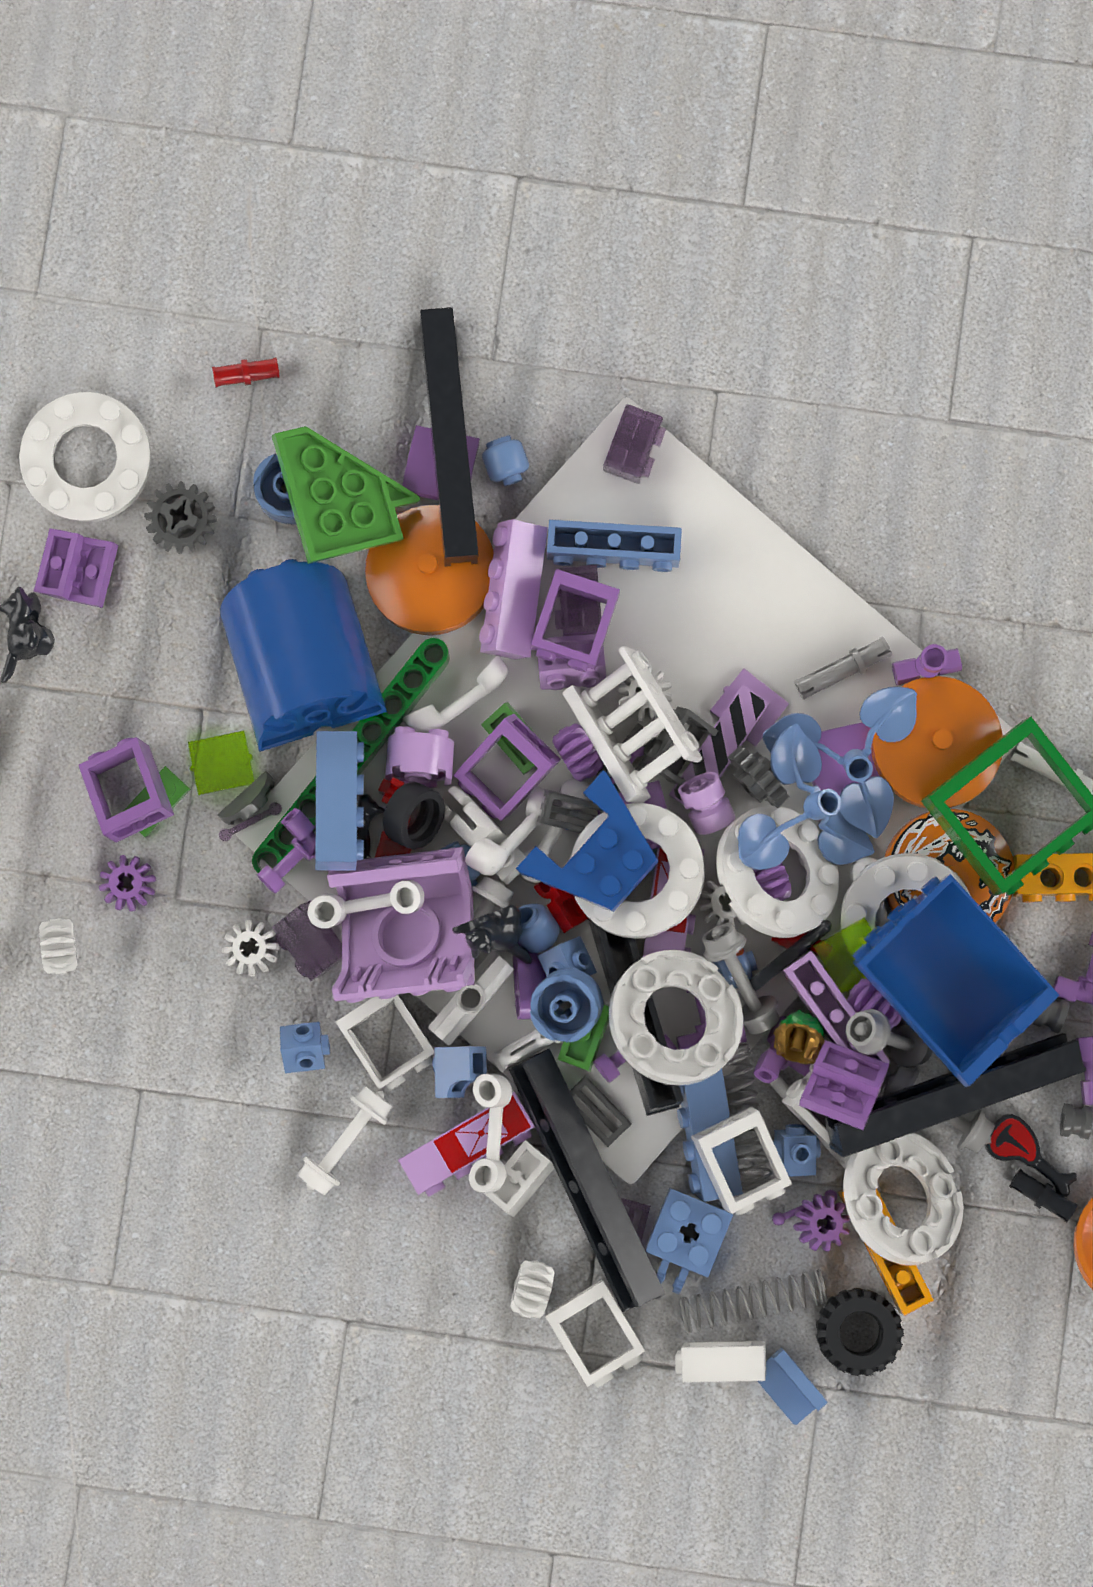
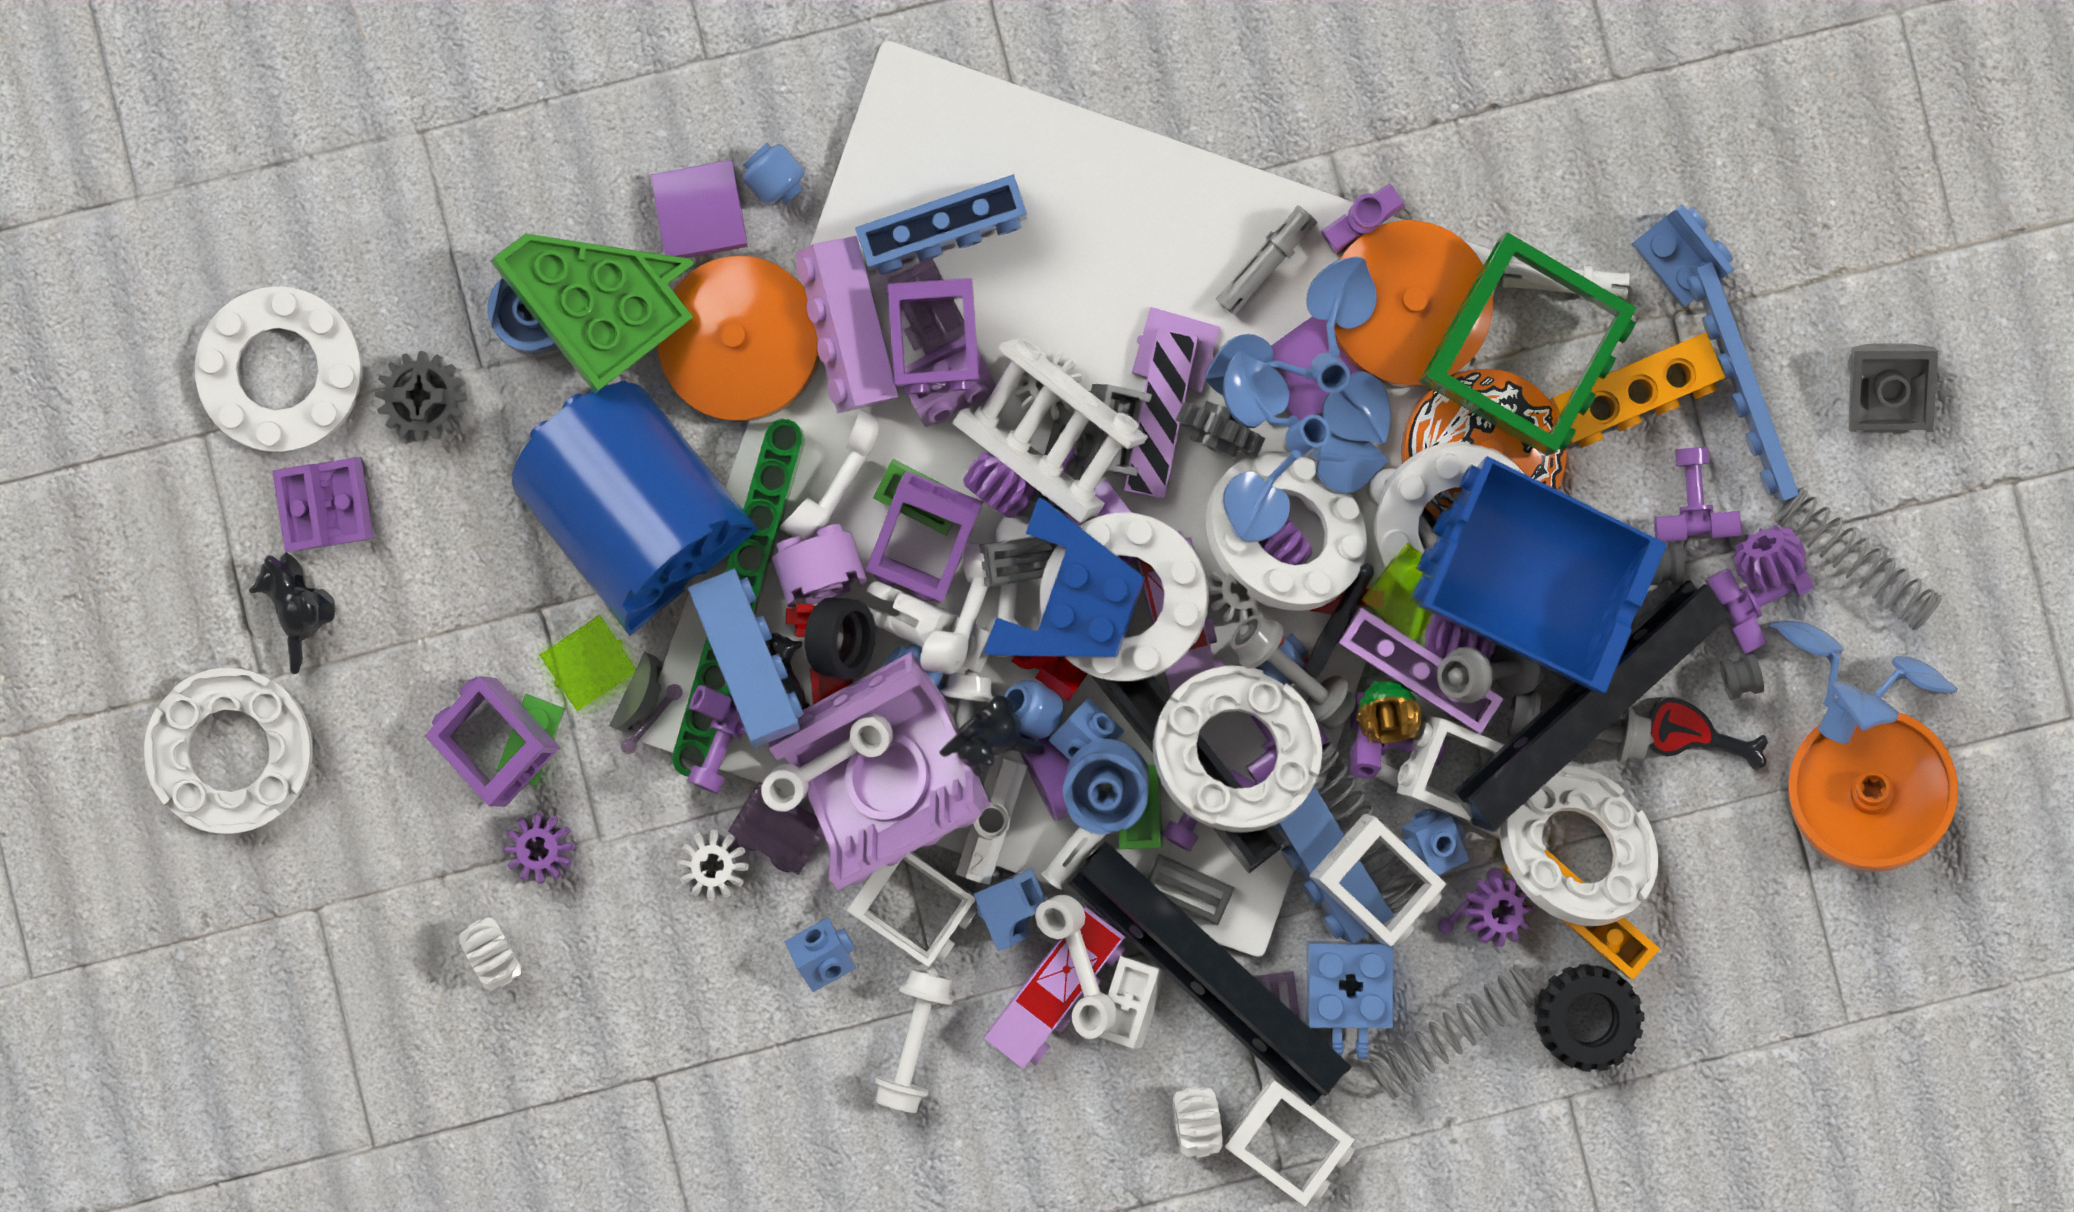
camera: 25 degrees left, 5 degrees up
red pin [212,357,280,388] -> none
black tile [420,307,479,567] -> none
clear purple brick [603,404,667,484] -> none
white window [675,1341,767,1382] -> none
lavender wheel [678,772,736,835] -> none
medium blue panel [757,1347,828,1425] -> none
medium lavender slope [799,1040,889,1130] -> none
black pin [1009,1169,1078,1223] -> none

